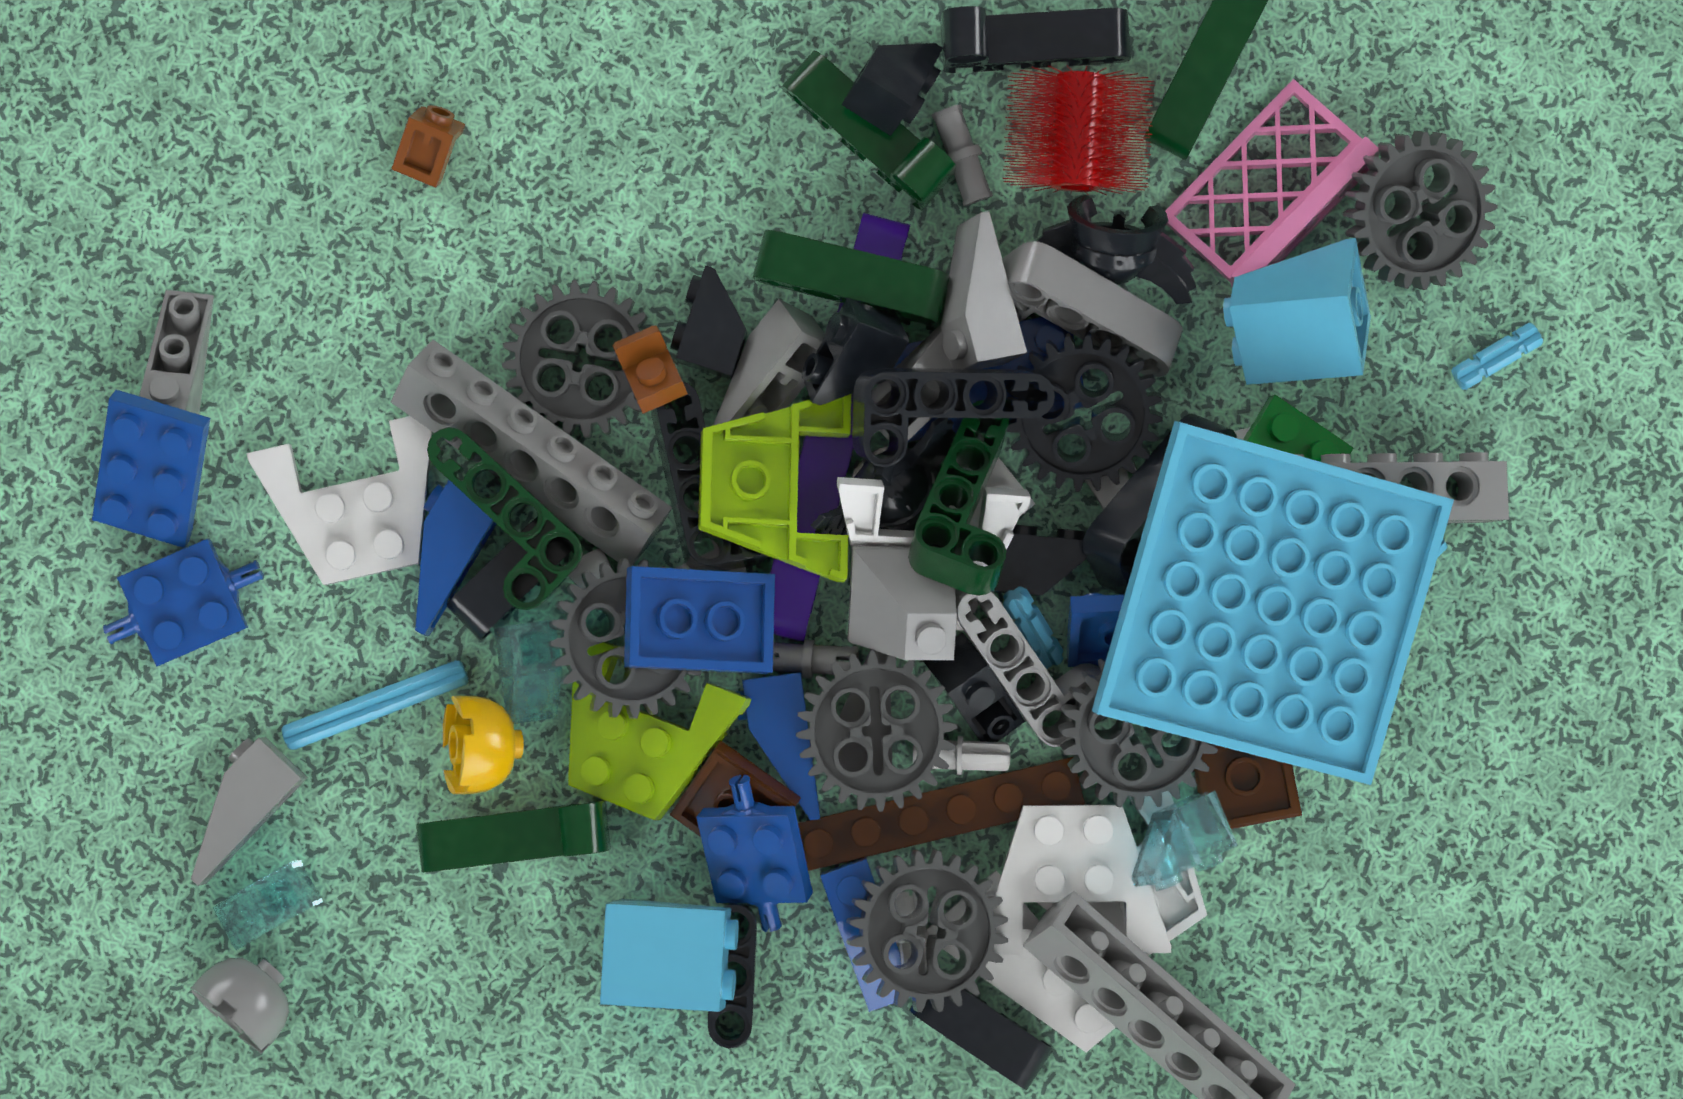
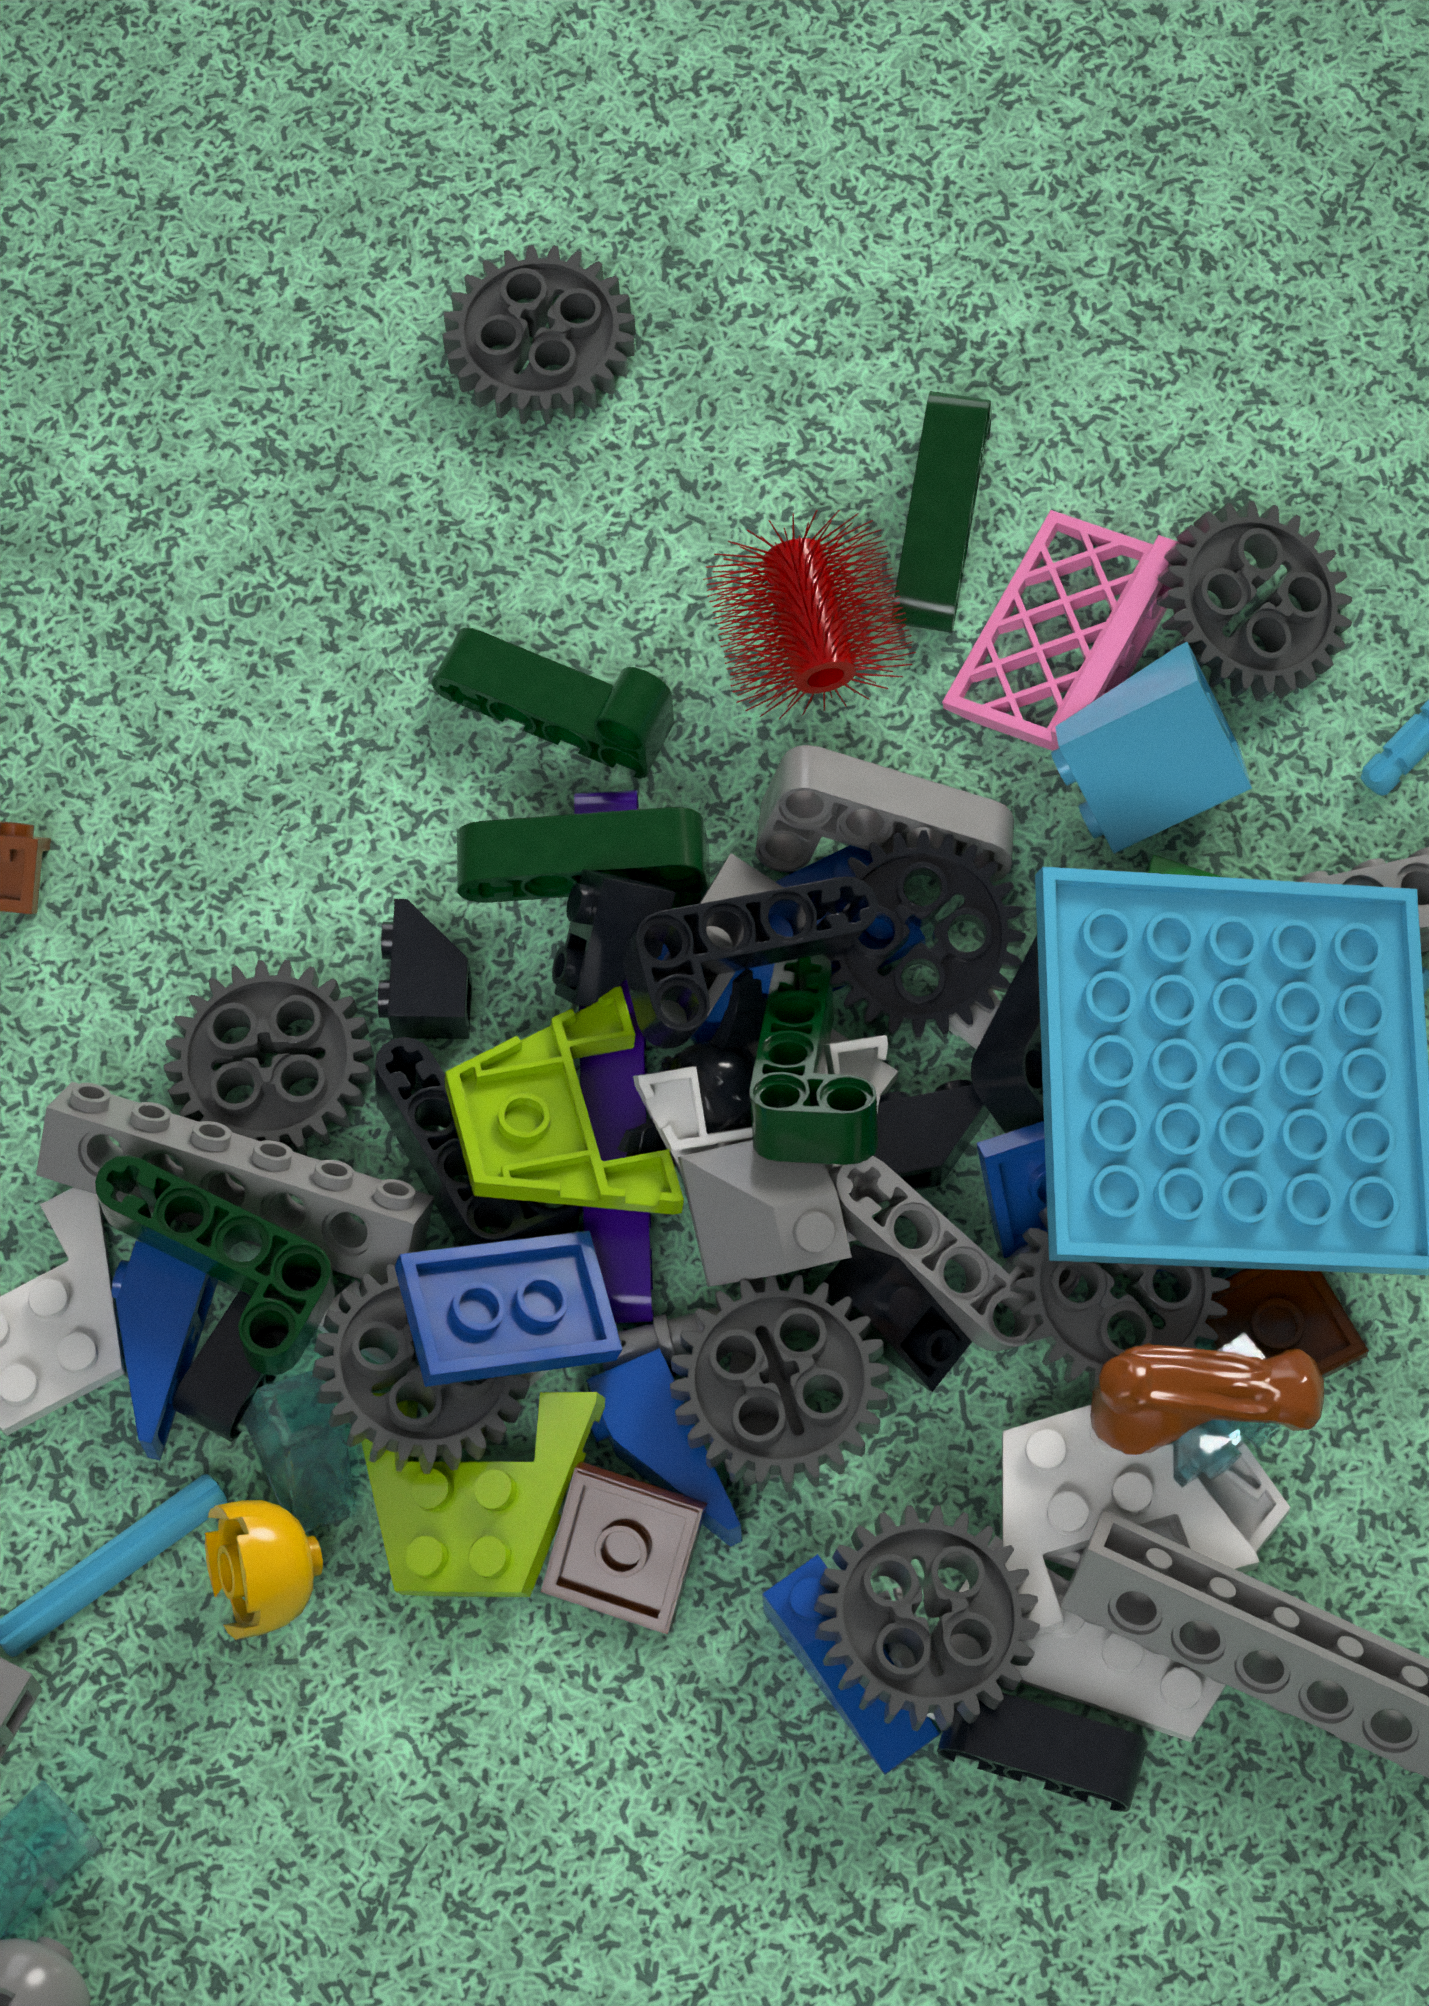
camera: 10 degrees left, 20 degrees down
dark green beam [416,800,611,873] -> none
medium azure slope [600,899,739,1012] -> none
dark orange bracket [613,325,688,414] -> none
blue plate [696,775,813,932] -> none
black beam [708,903,757,1049] -> none
light grey slope [713,299,825,425] -> none
reddish brown plate [798,757,1085,871] -> none
black slope [841,43,943,136] -> none
white axle [913,736,1010,775] -> none
light grey pin [931,104,993,206] -> none
black beam [940,6,1131,73] -> none
light grey slope [941,211,1027,369] -> none
medium azure axle [1003,586,1063,669] -> none
black helmet [1035,195,1196,305] -> none
none -> dark orange hair [1090,1343,1324,1455]

